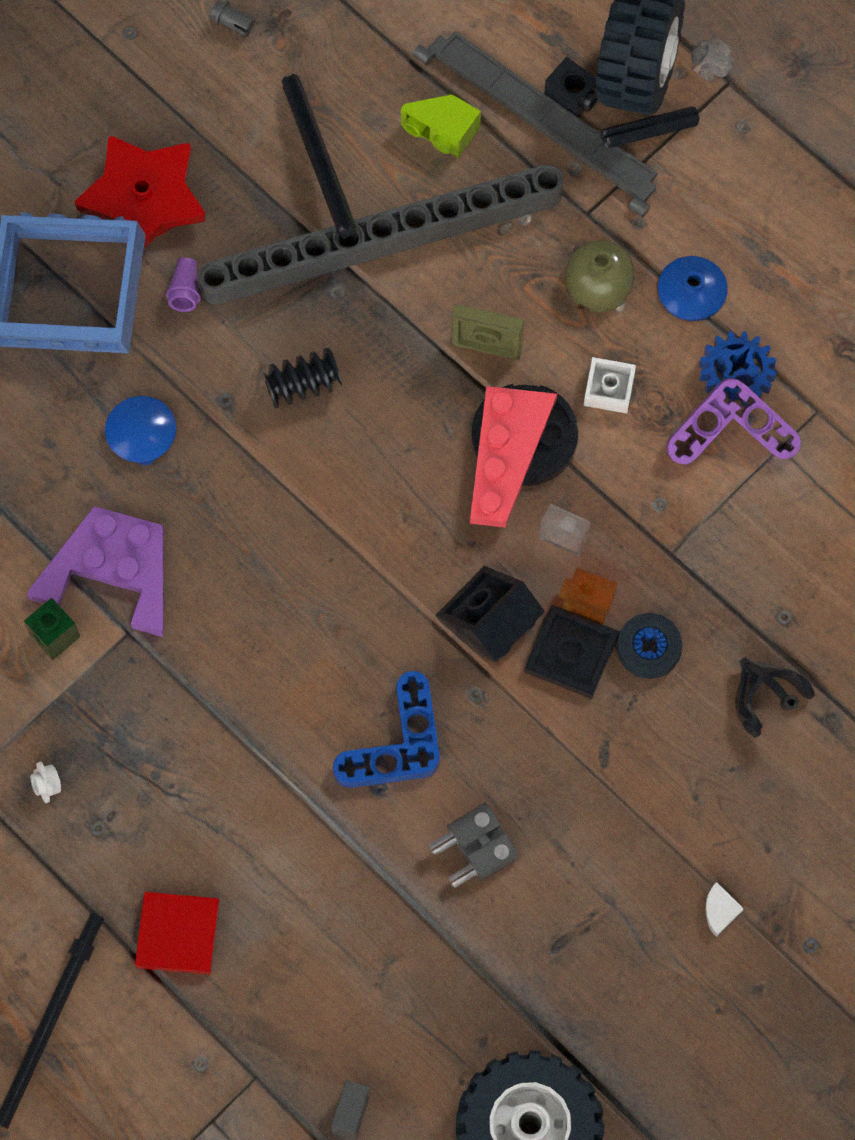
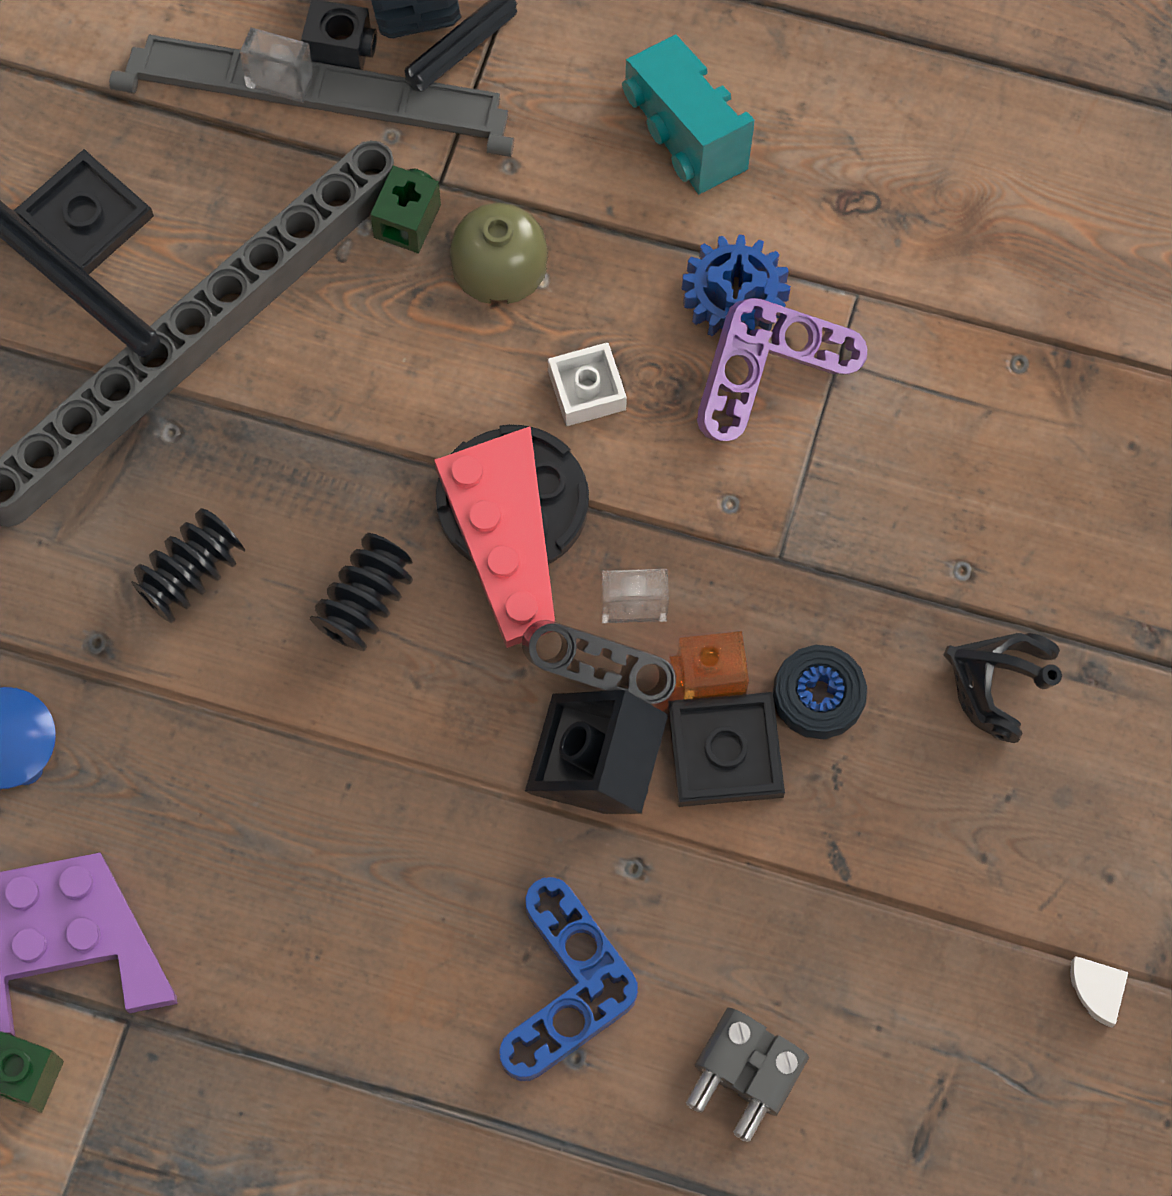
camera: 30 degrees left, 0 degrees up
lime slope [401,95,481,158] -> none
olive tile [452,304,525,360] -> none
blue dish [658,256,728,321] -> none
none -> black tile [13,149,154,275]
none -> clear piece [240,27,313,103]
none -> black piece [310,533,413,651]
none -> dark green brick [370,165,441,254]
none -> black beam [522,620,676,704]
none -> teal wedge [622,34,755,195]

